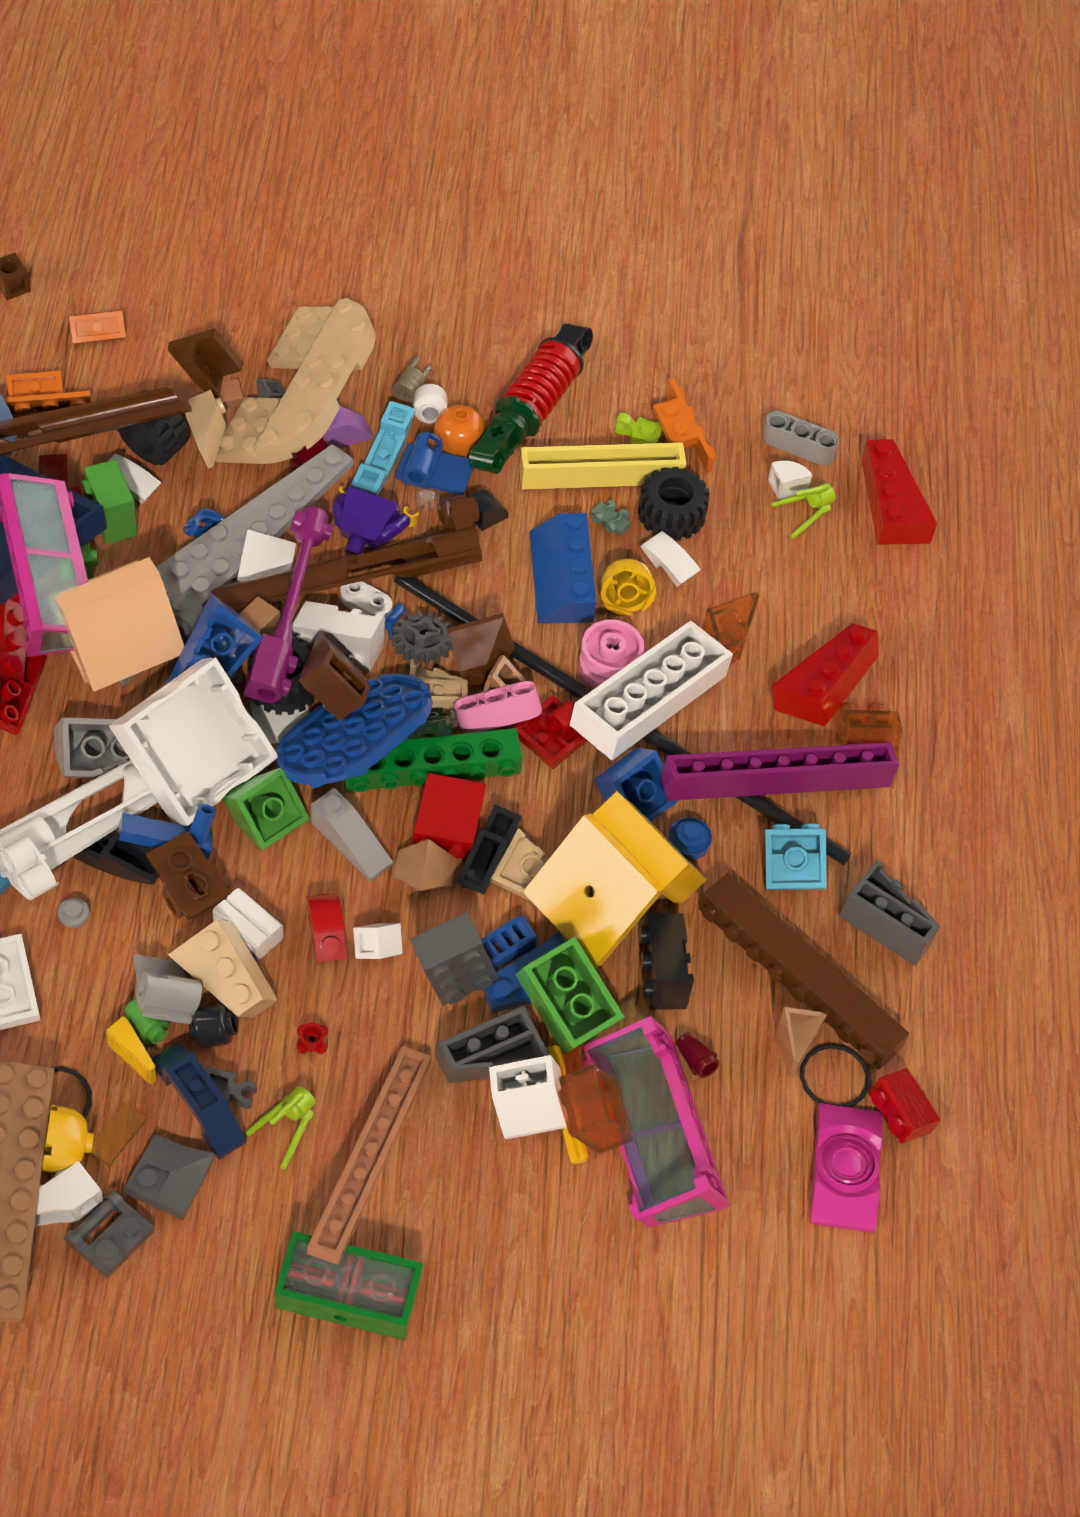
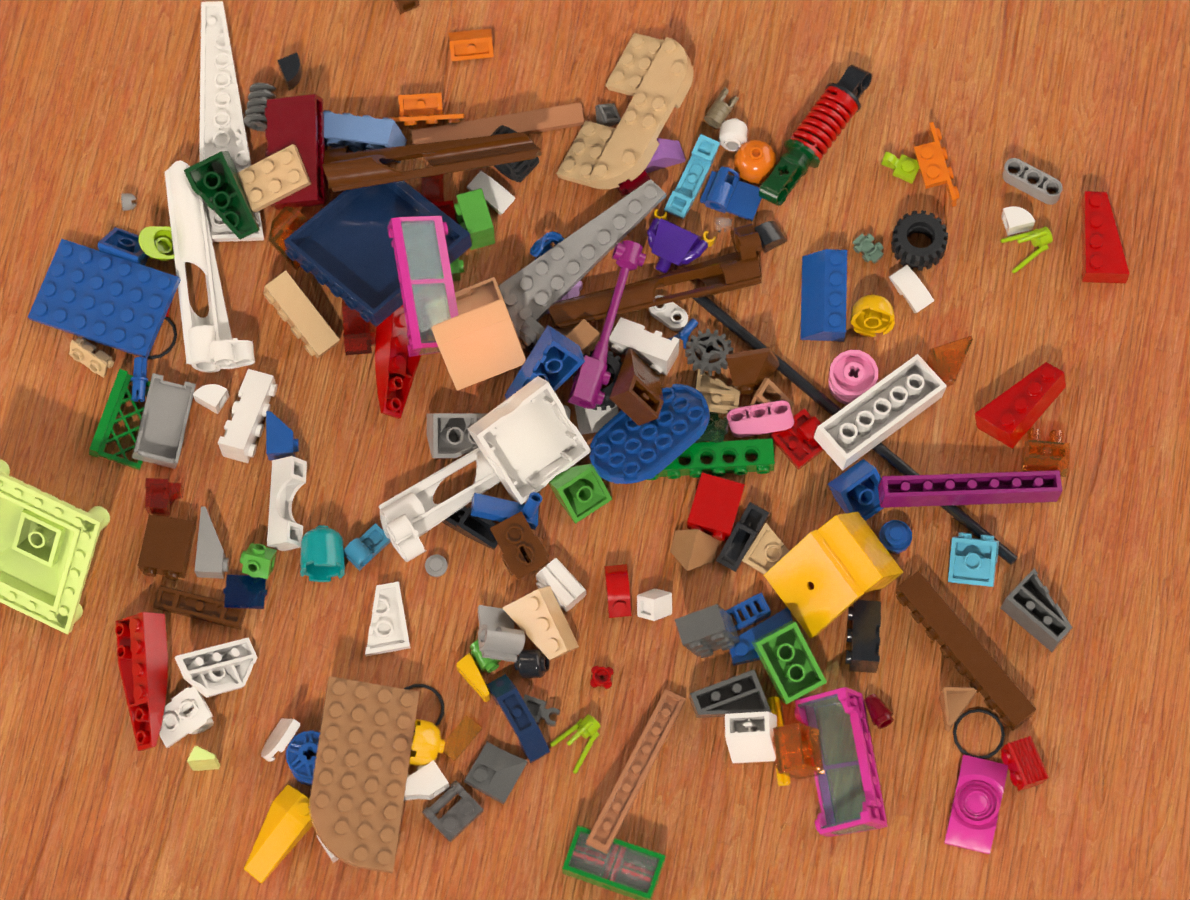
camera: 15 degrees right, 15 degrees up
reddish brown bracket [167,328,243,398] -> none
tan slope [185,389,227,469] -> none
white sticker [237,530,296,582] -> none
light grey slope [311,788,393,882] -> none
light yellow brick [519,443,686,490] -> none

